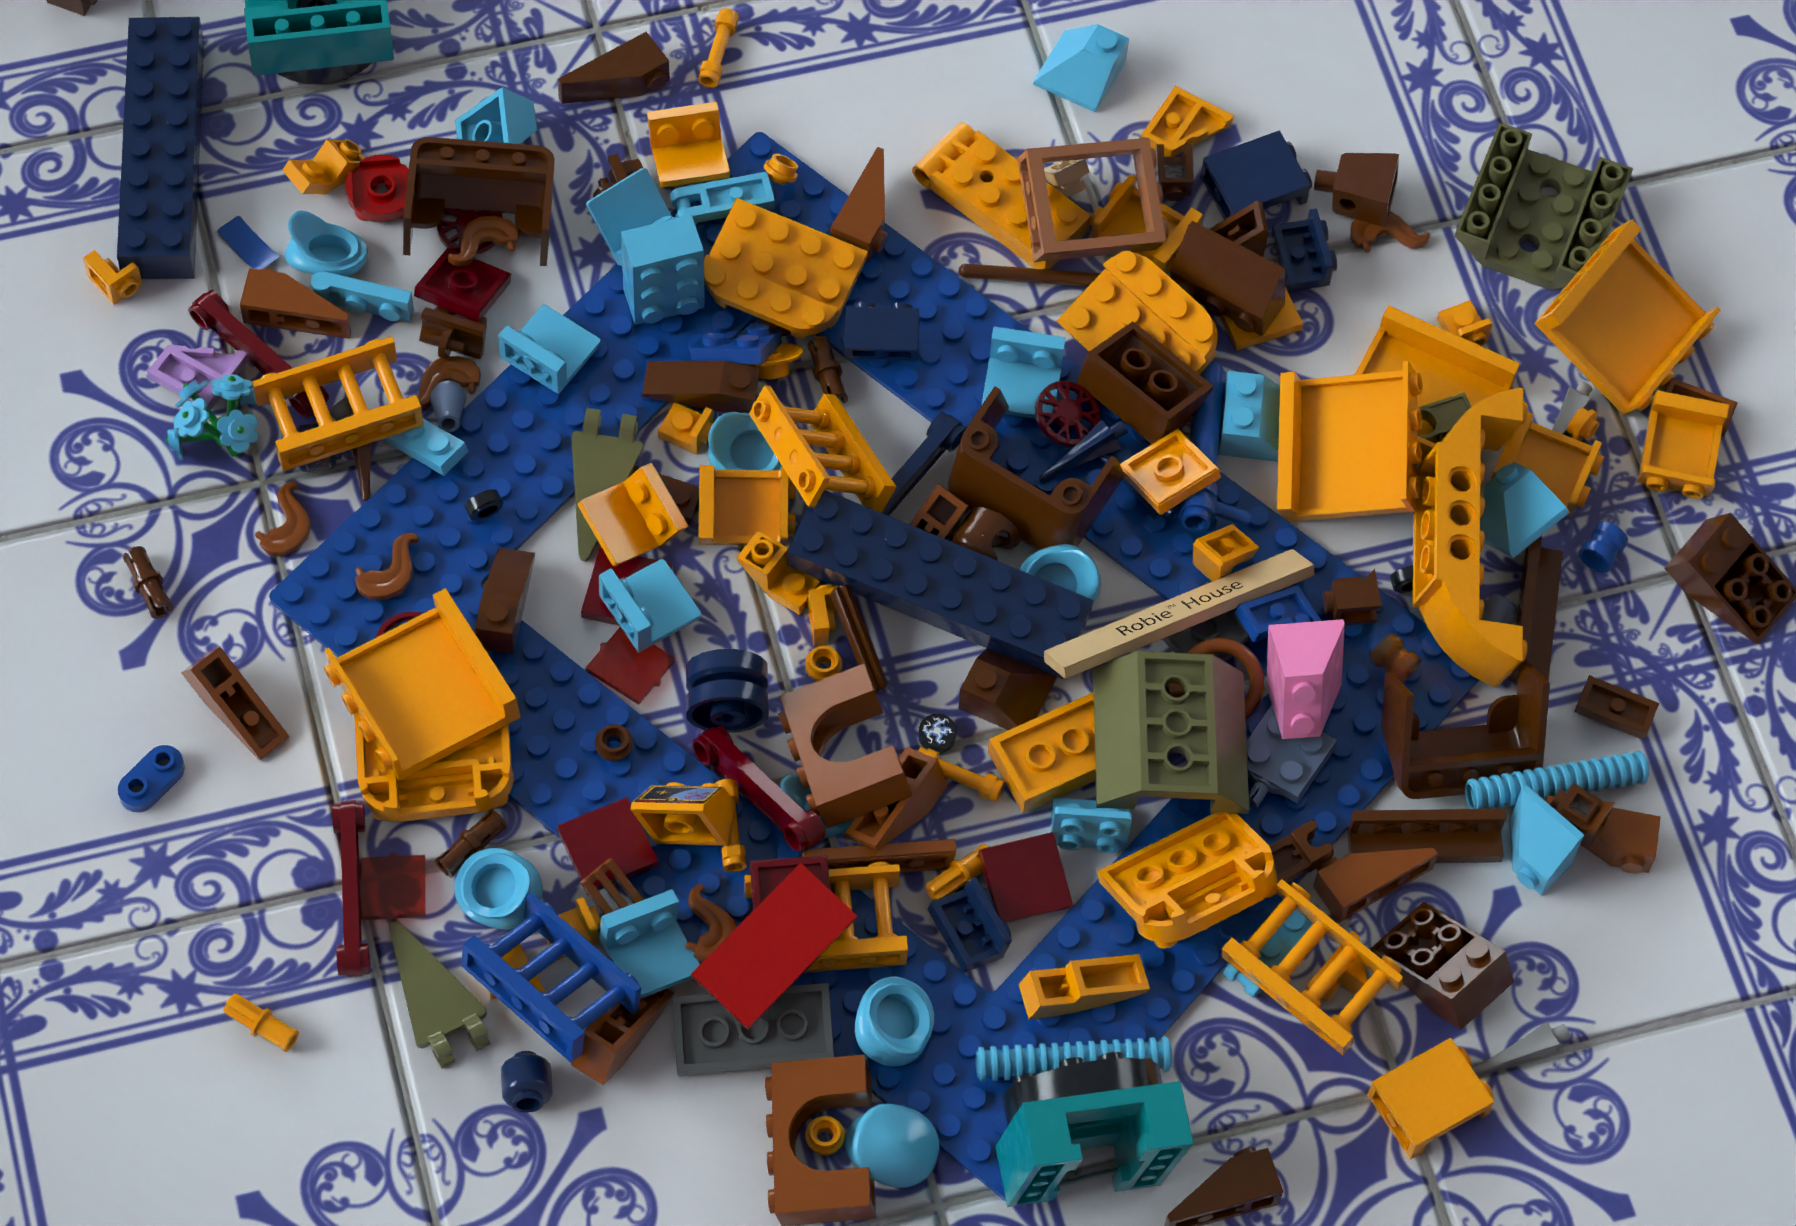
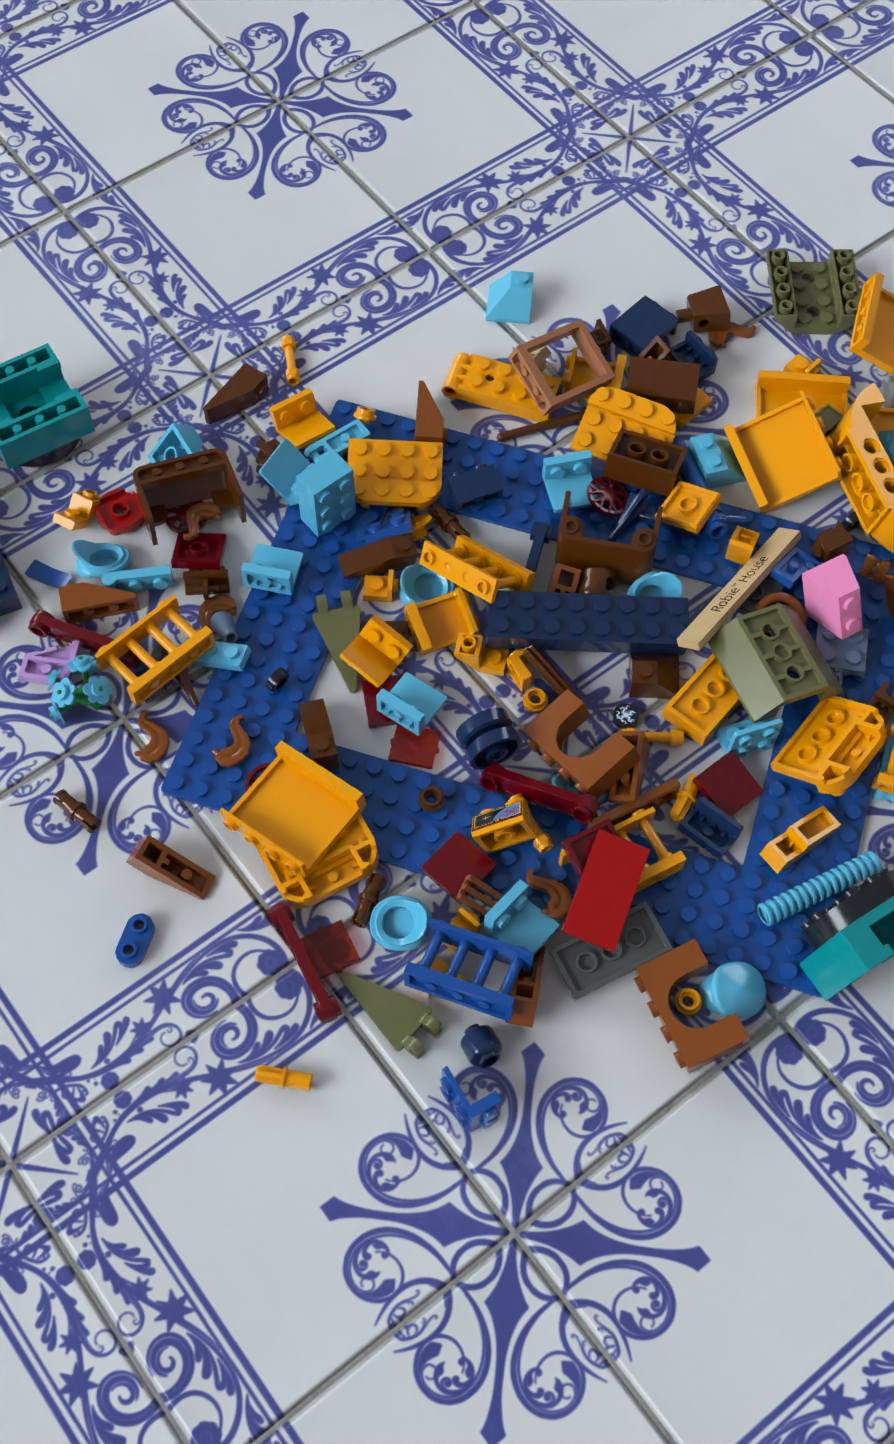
camera: 20 degrees left, 0 degrees up
medium azure piece [854,976,934,1067] -> none
light orange wing [1141,86,1234,157] -> none
none -> blue bracket [440,1066,502,1133]

